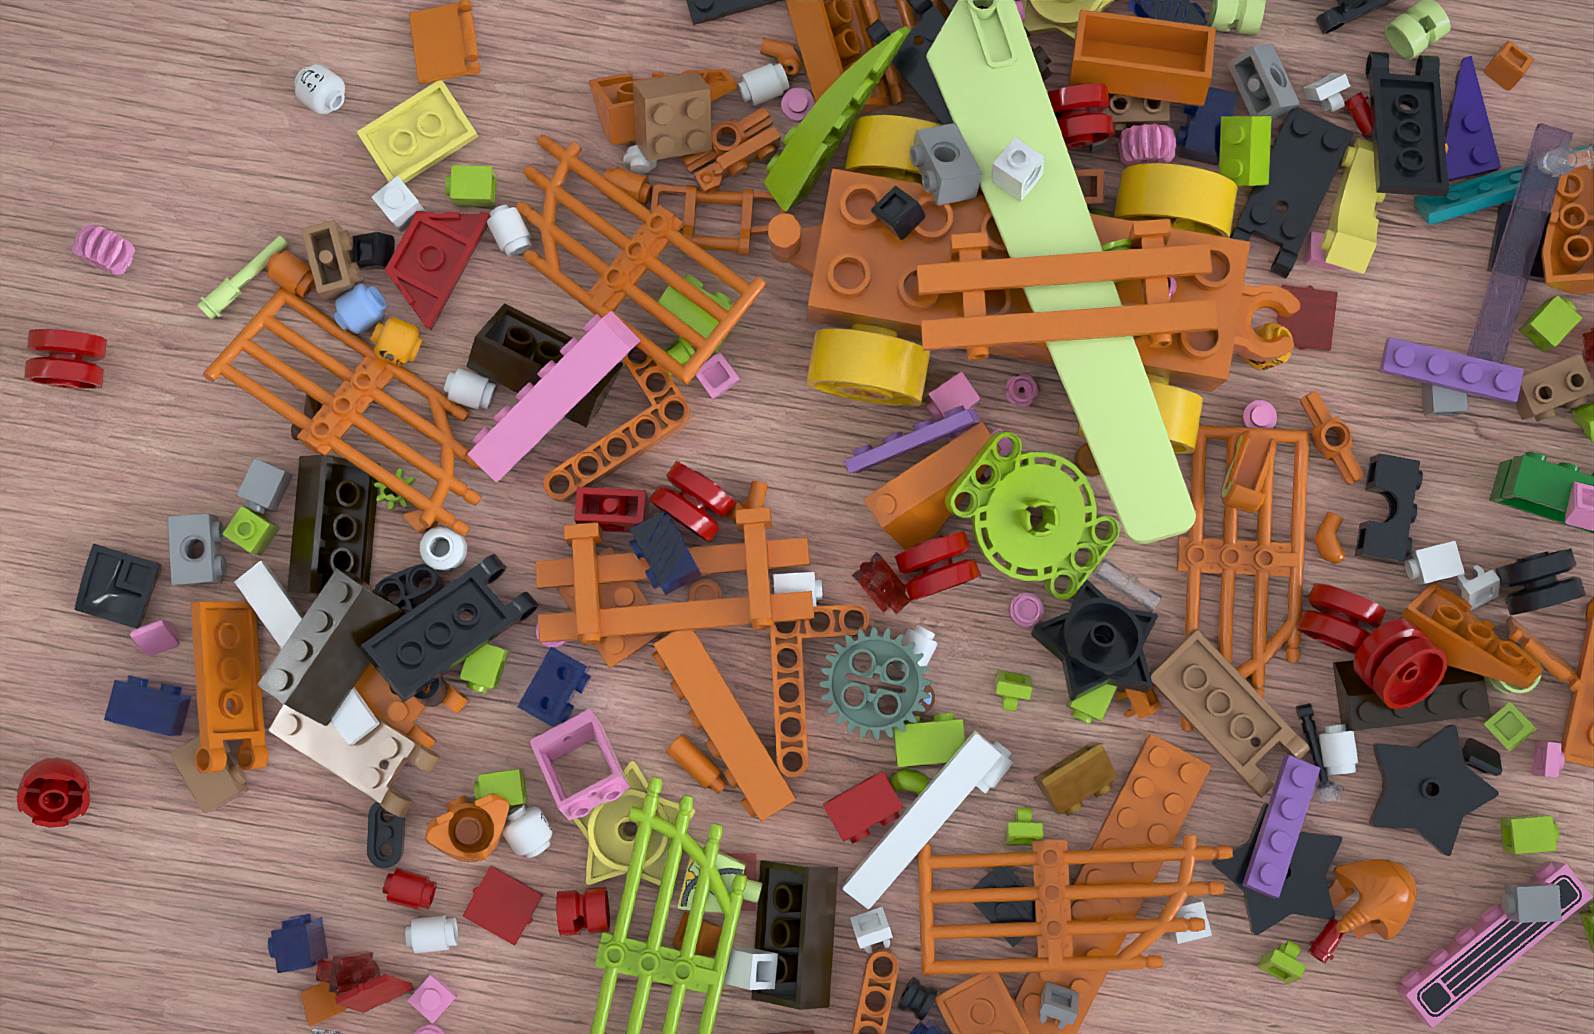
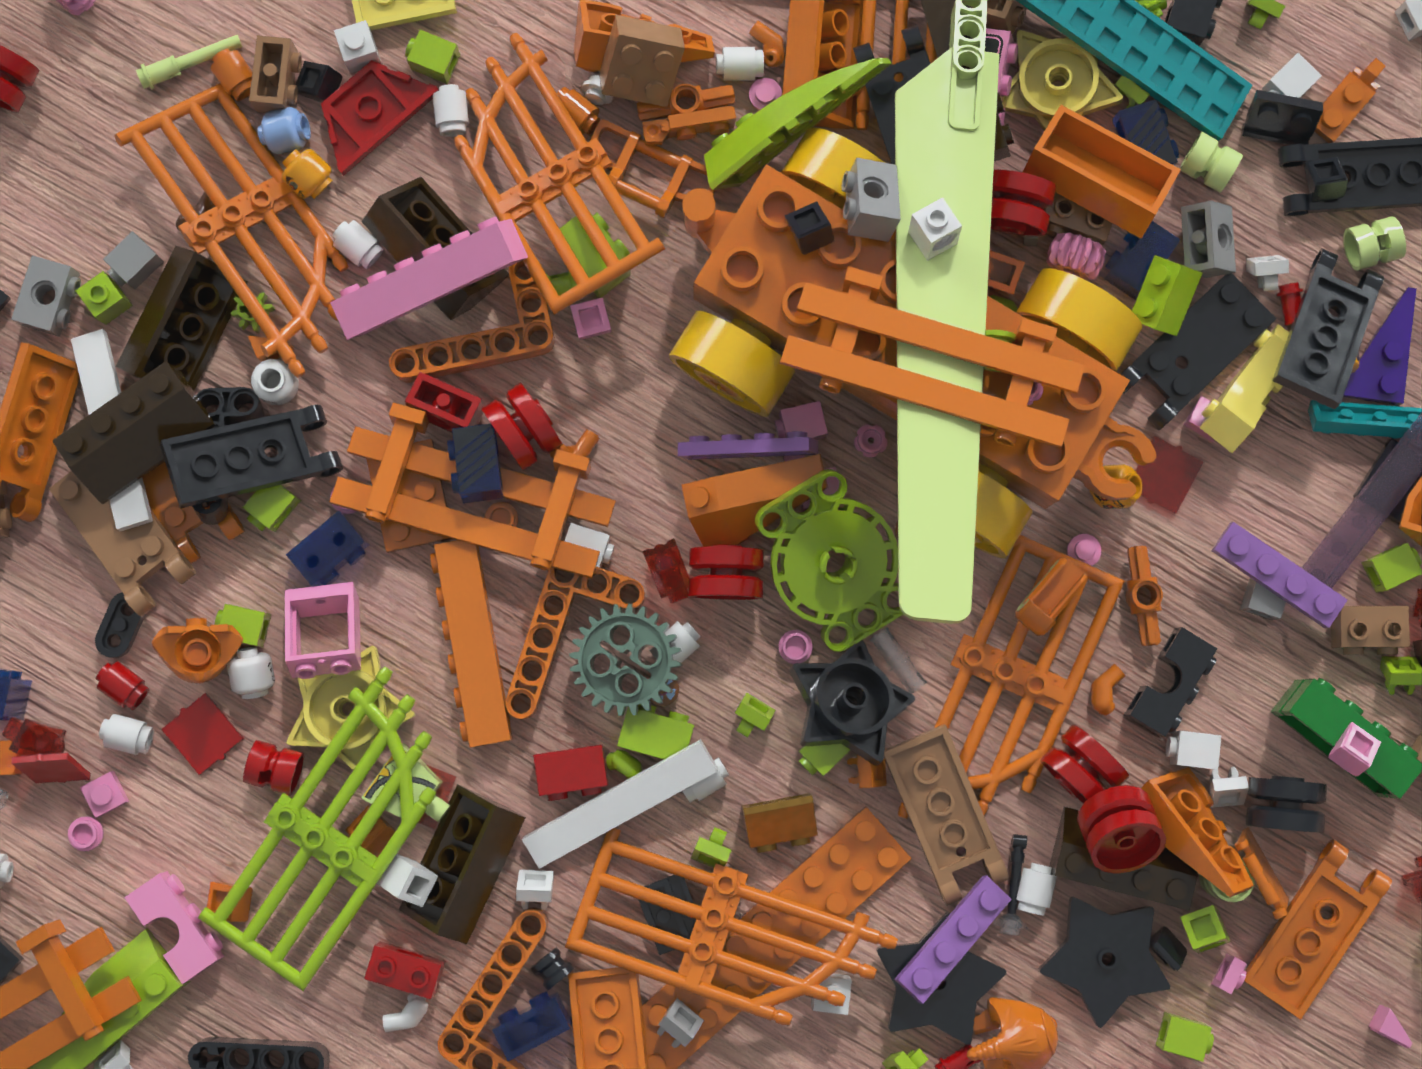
camera: 15 degrees right, 0 degrees up
orange cylinder [666,734,728,794] -> none

